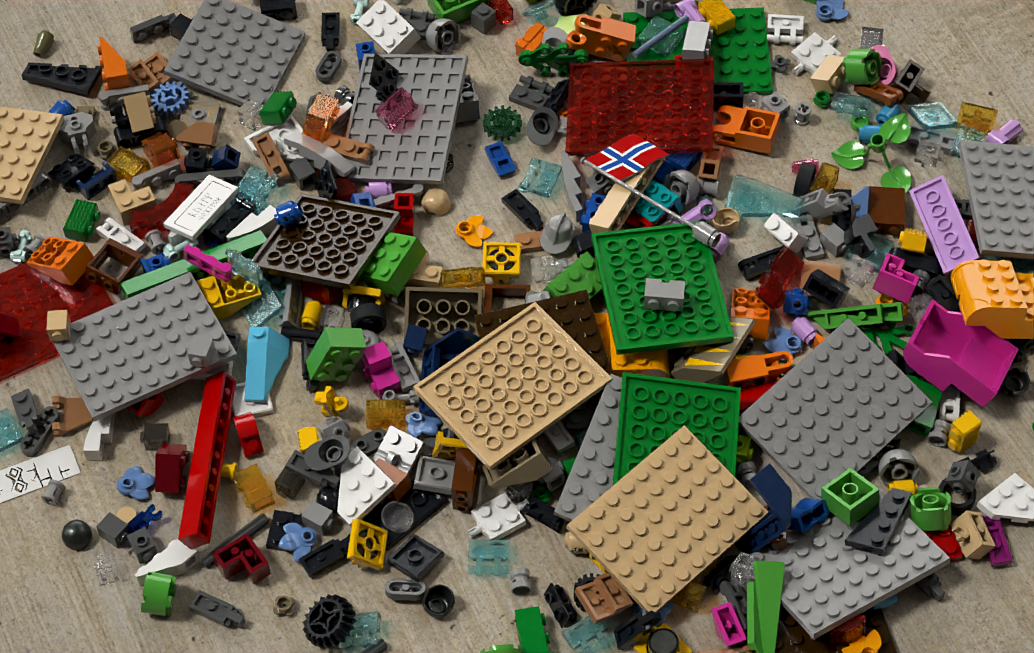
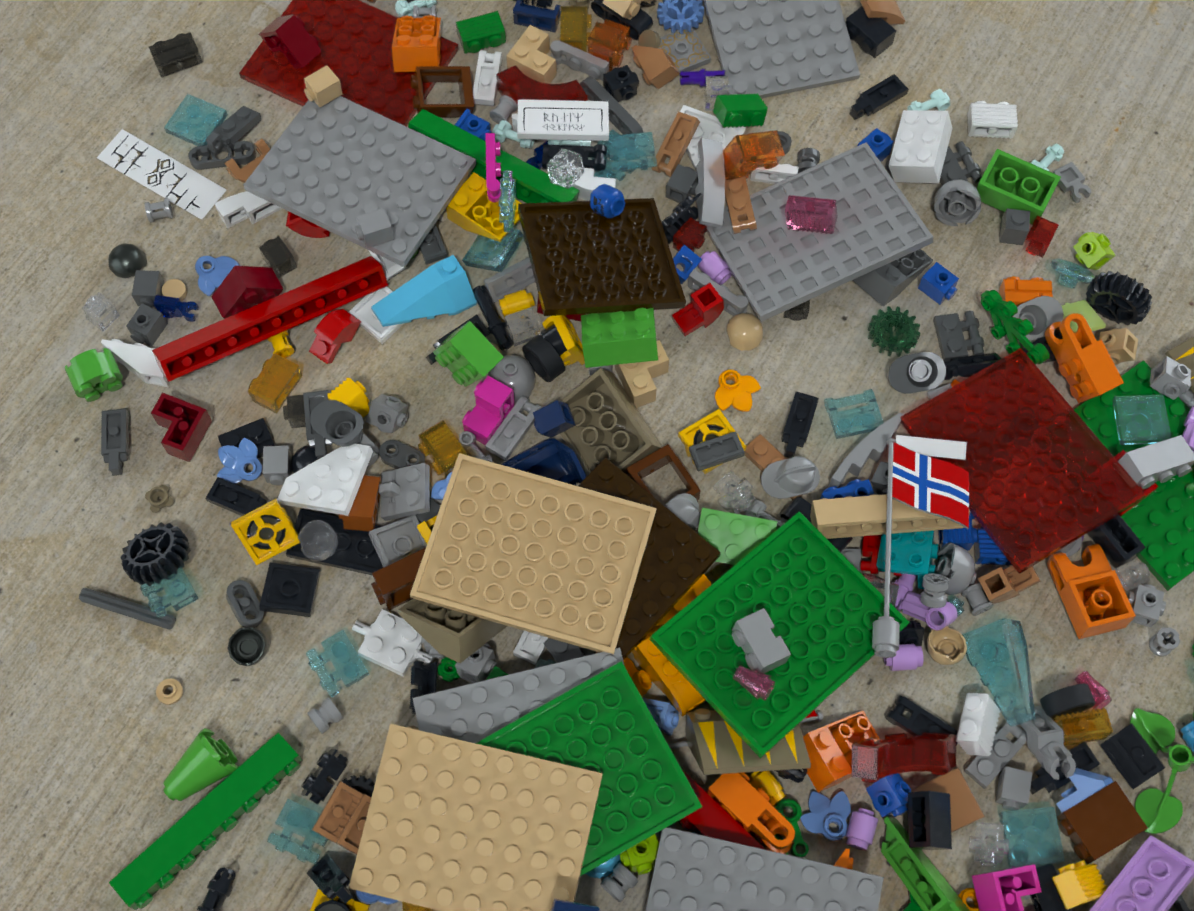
camera: 55 degrees right, 10 degrees up
dark grey axle [201,513,269,568] -> none
dark blue brick [210,144,241,171] -> none
yellow hips [314,386,349,417] -> none
dark grey plate [315,51,342,82] -> none
black hinge [369,53,399,102] -> none
clear yellow brick [440,267,486,288] -> none
blue slope [484,141,516,177] -> none
sand blue bar [632,15,689,58] -> none
black brick [844,214,878,260] -> none
none -> clear brick [547,148,585,189]
none -> dark purple pin [680,69,726,87]
none -> dark grey plate [689,431,745,472]
none -> clear pink cone [733,665,776,701]
none -> white sticker [896,435,967,460]
none -> blue brick [918,262,959,305]
none -> light grey wheel [920,573,949,608]
none -> black plate [1100,723,1166,789]

